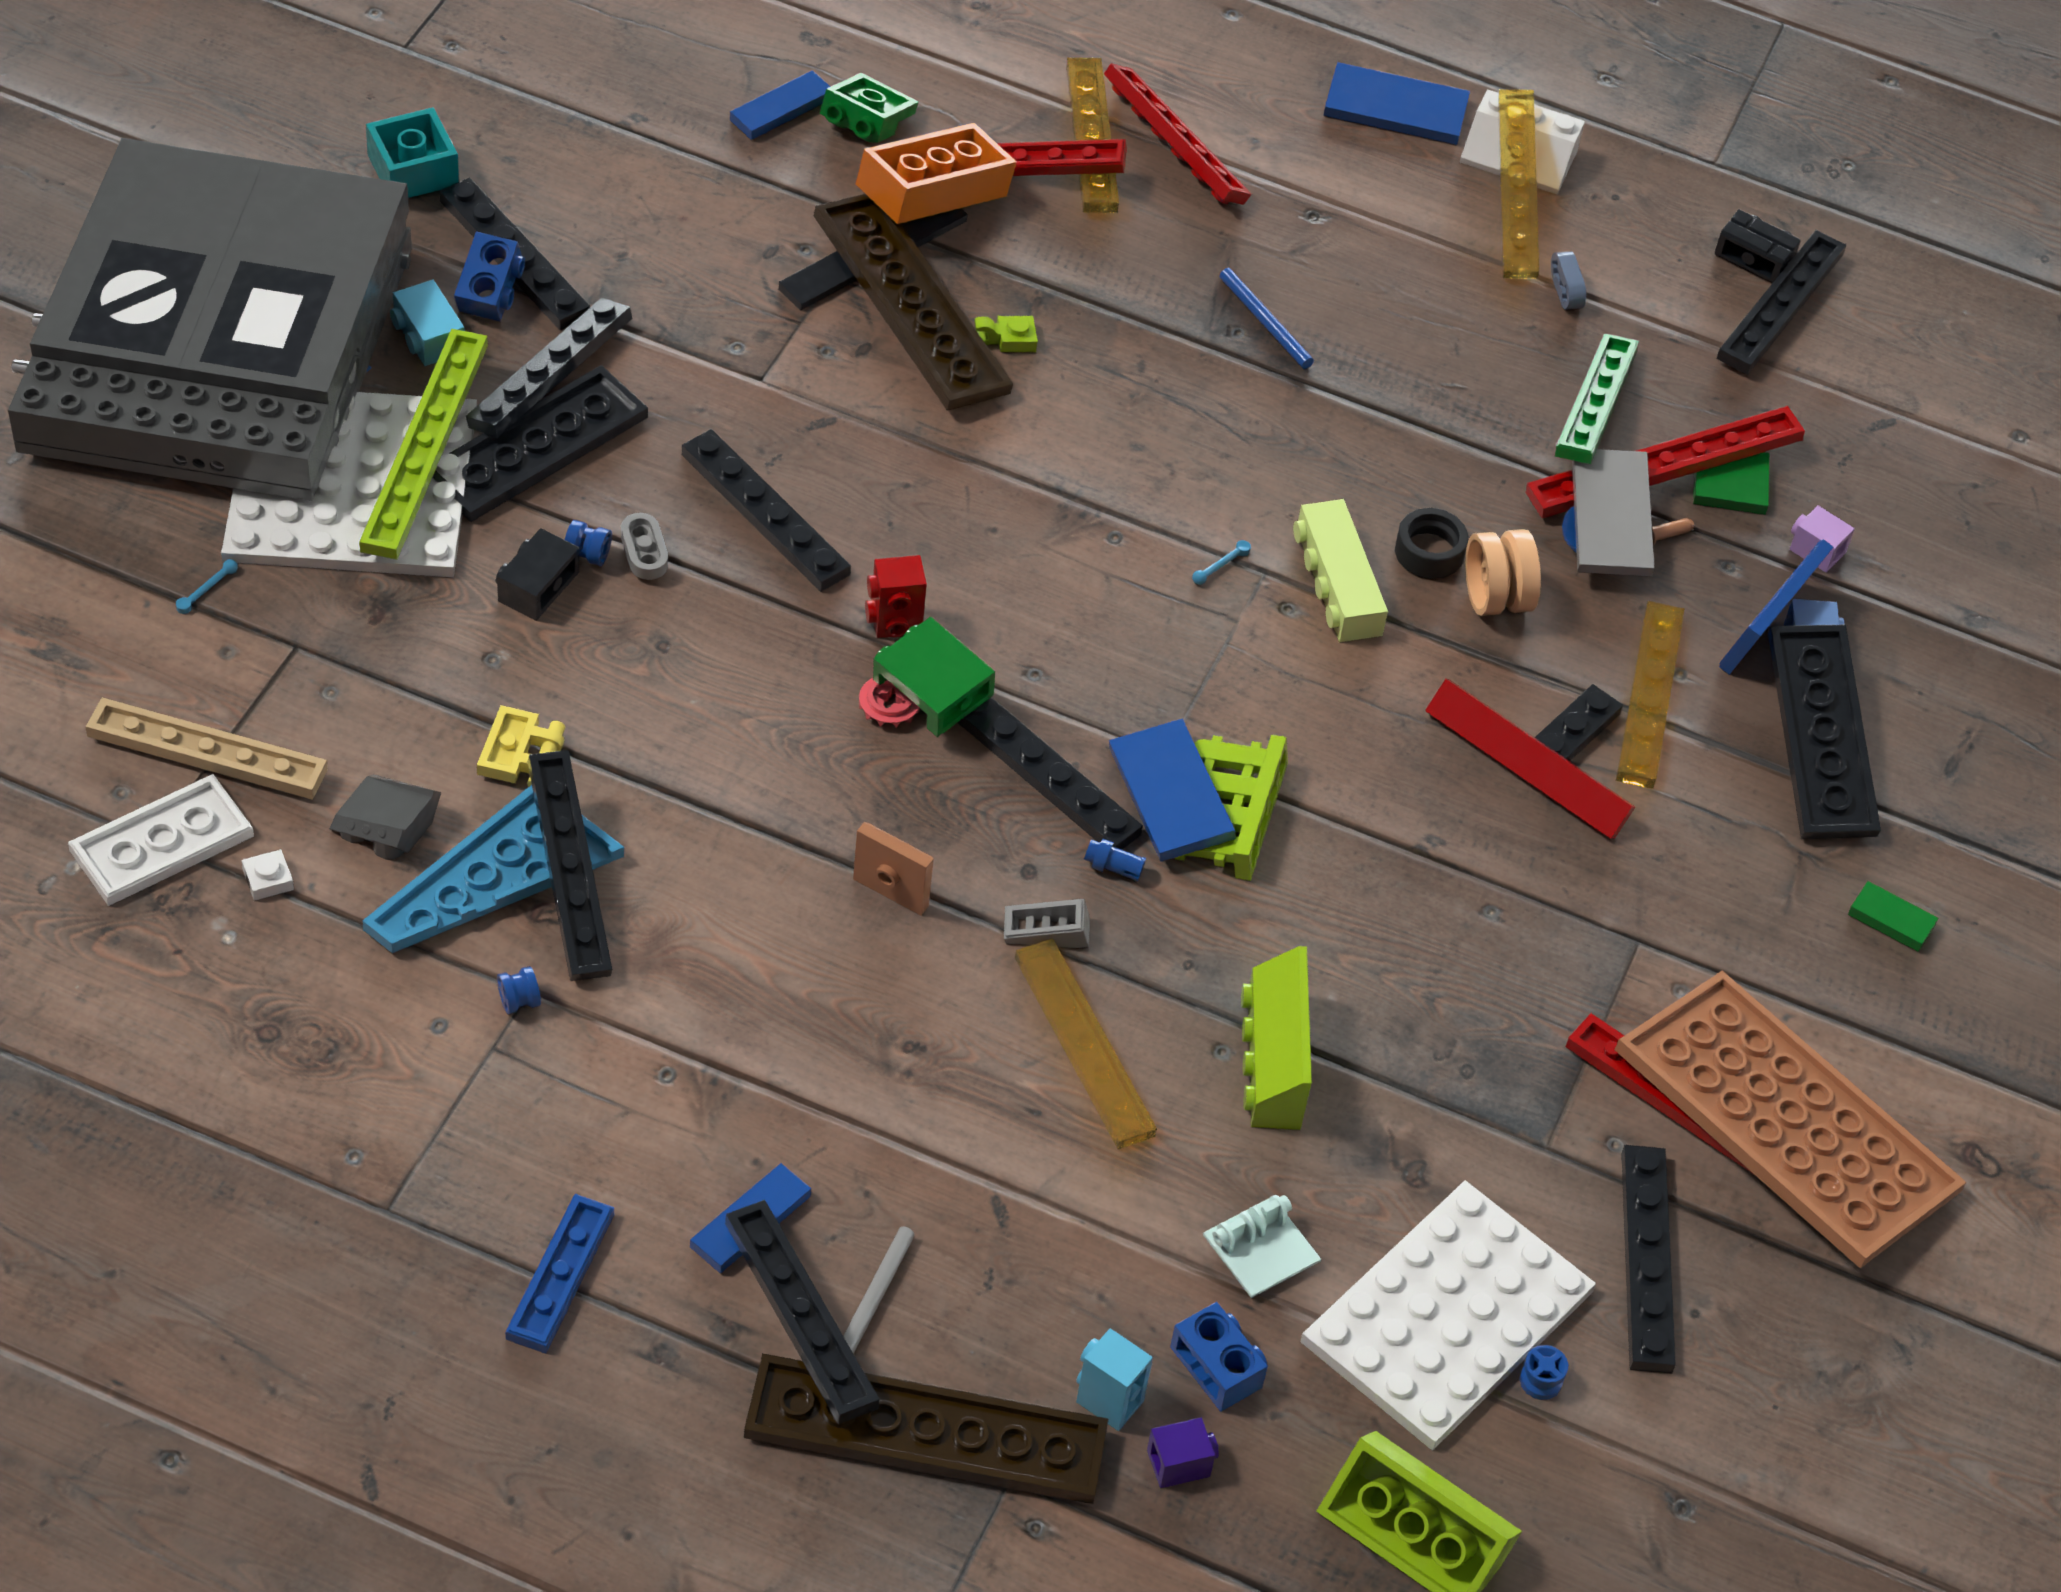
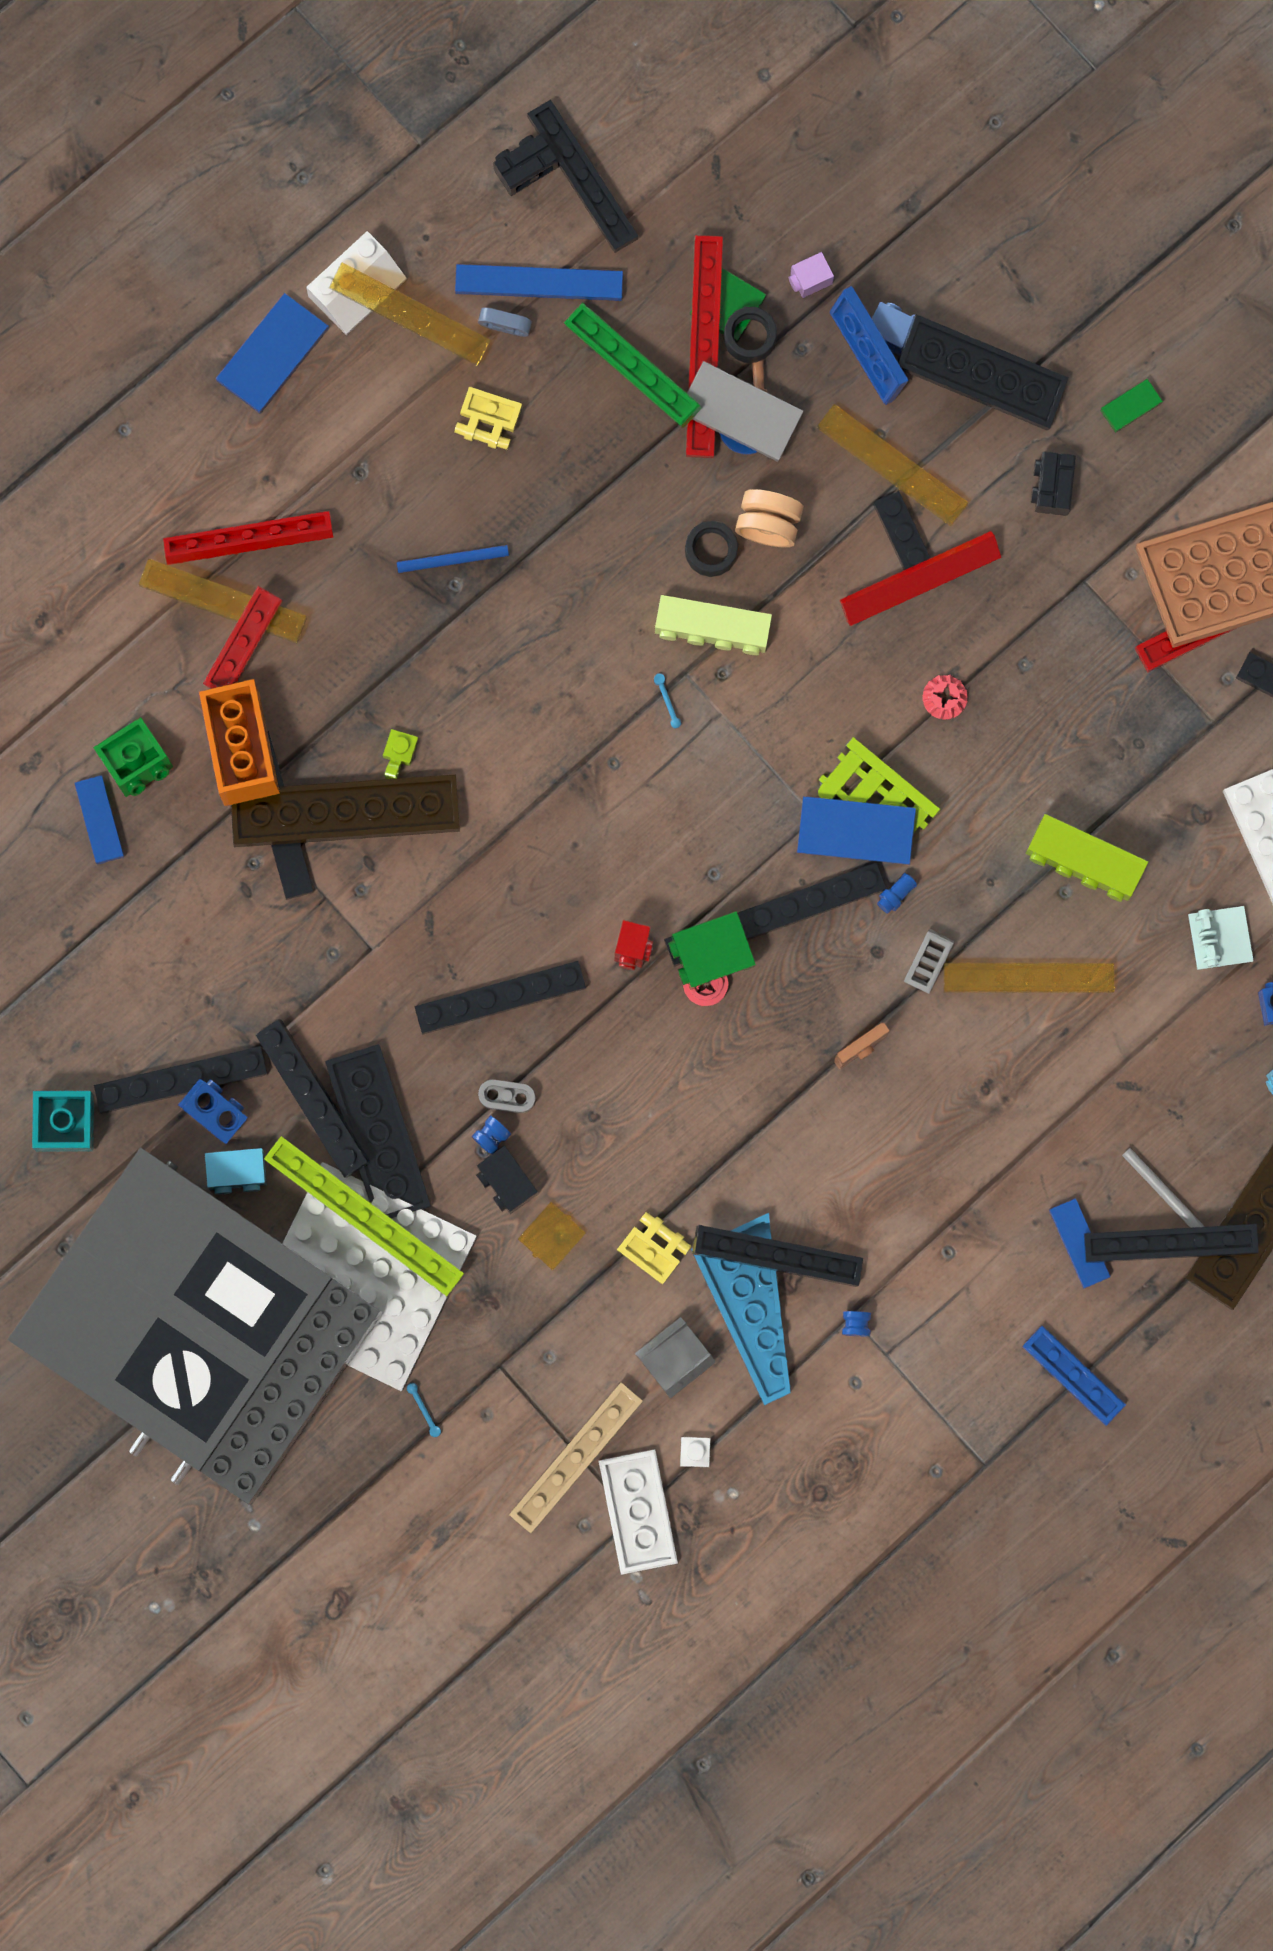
camera: 65 degrees left, 30 degrees up
none -> light yellow plate [454,387,522,450]
none -> blue tile [455,264,623,301]
none -> clear yellow piece [518,1202,586,1270]
none -> black tyre [724,307,777,363]
none -> coral gear [923,675,967,720]
none -> black brick [1030,452,1076,516]

